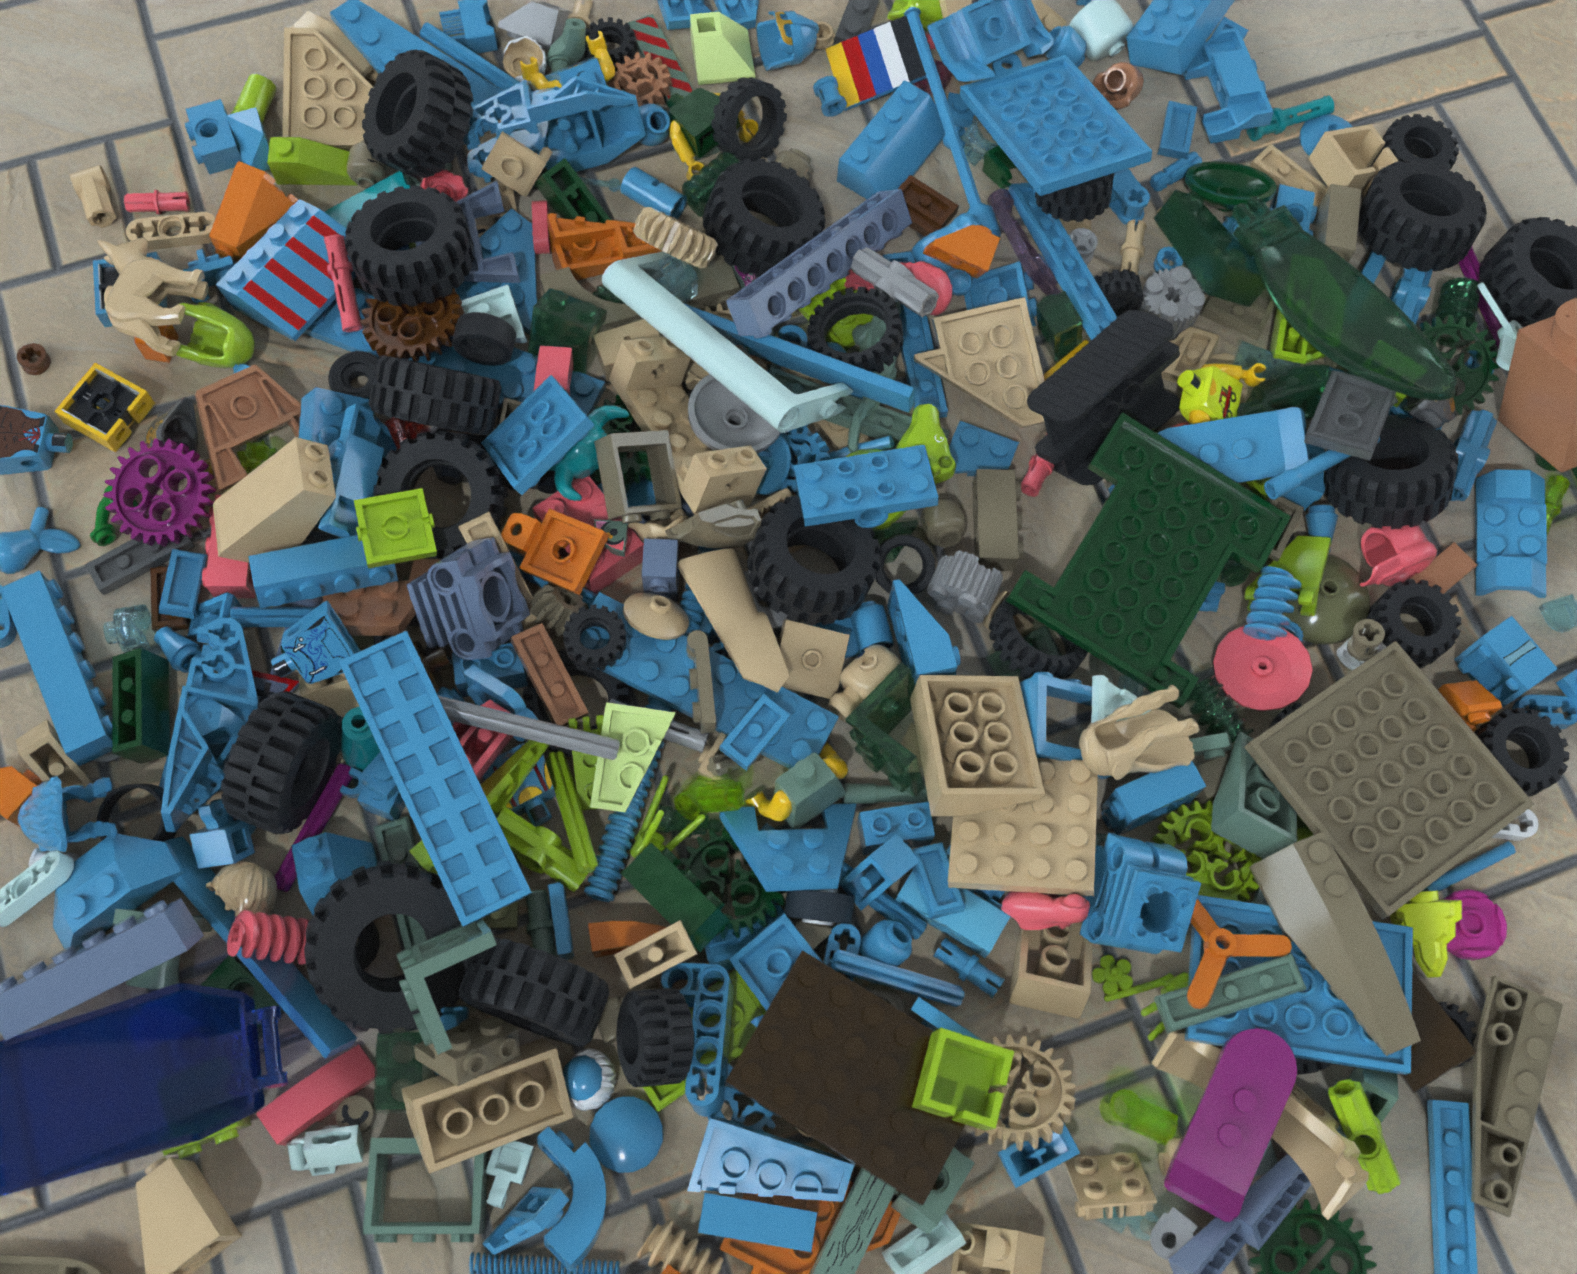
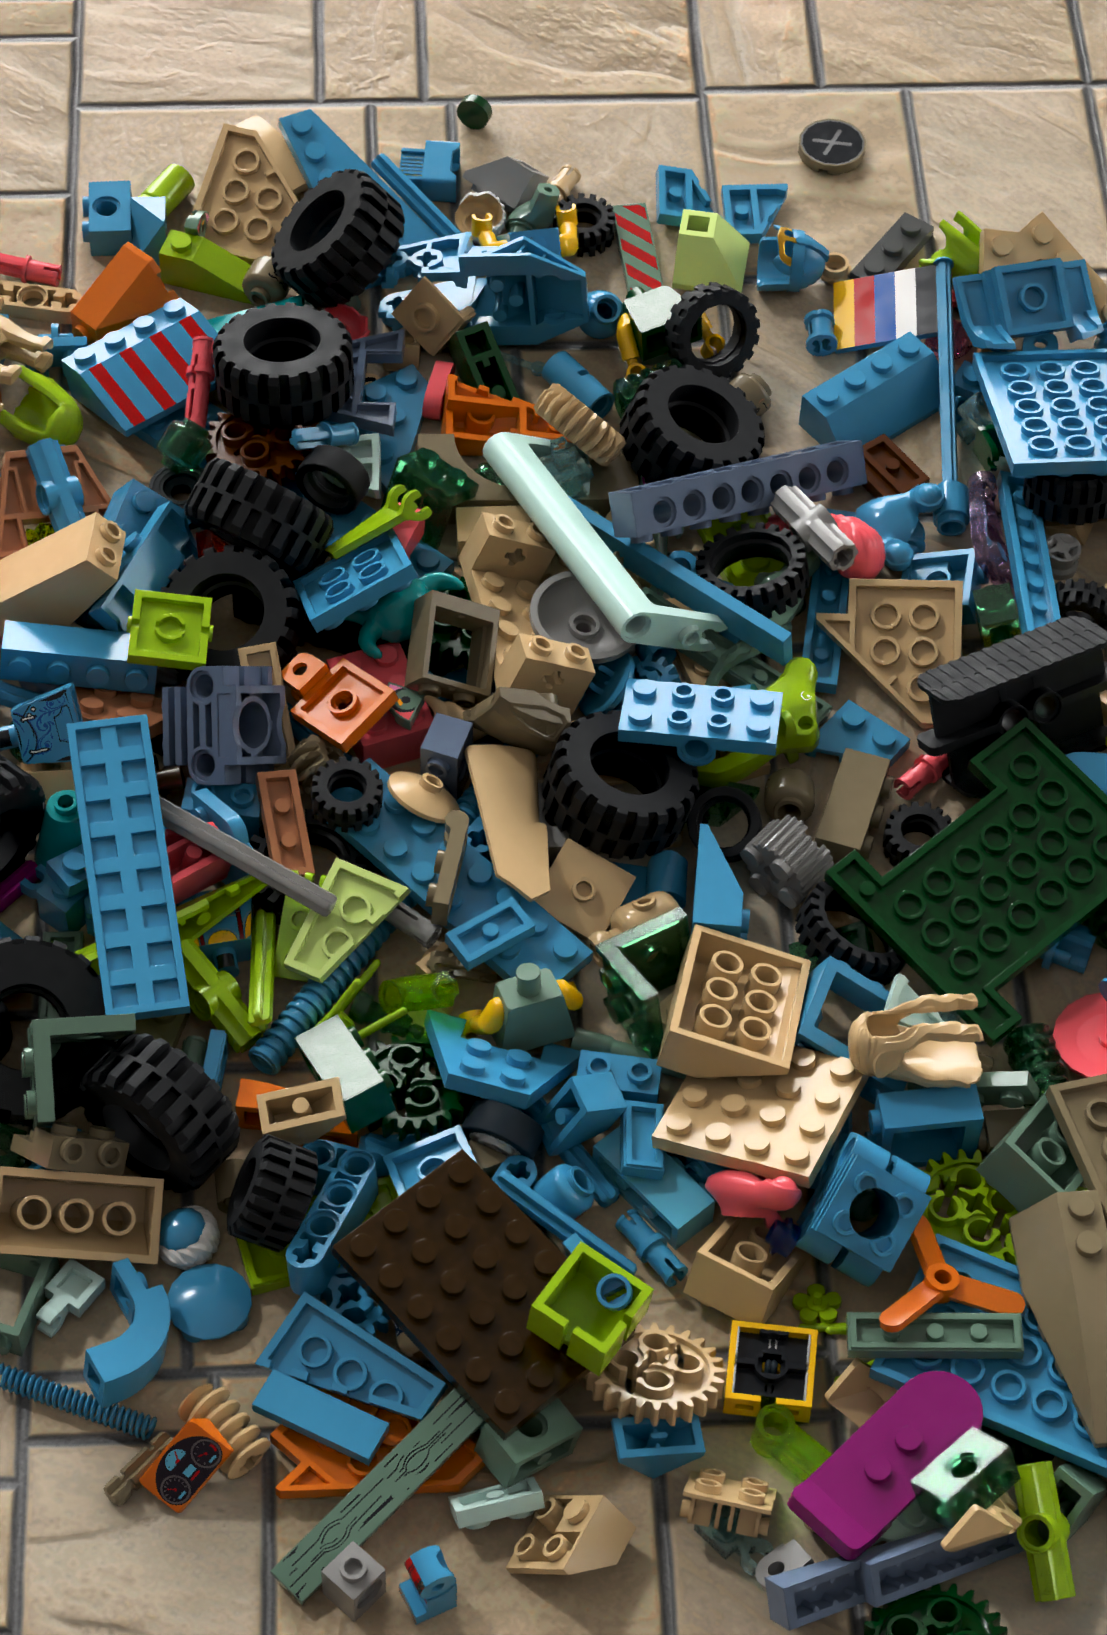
camera: 20 degrees right, 15 degrees down
dark azure wing [482,1186,569,1255] -> none
nougat gear [607,52,672,107] -> none
orange slope [923,225,1000,279] -> none
none -> dark azure piece [25,438,86,532]
none -> clear green head [156,417,212,474]
none -> sand green tile [184,210,210,237]
none -> dark azure axle [289,422,360,451]
none -> lime flag [324,484,433,560]
none -> dark azure hinge [596,1273,633,1311]
none -> piece [723,1320,818,1423]
none -> clear blue plate [765,1217,802,1258]
none -> black tyre [882,801,951,867]
none -> clear green brick [910,1427,1021,1529]

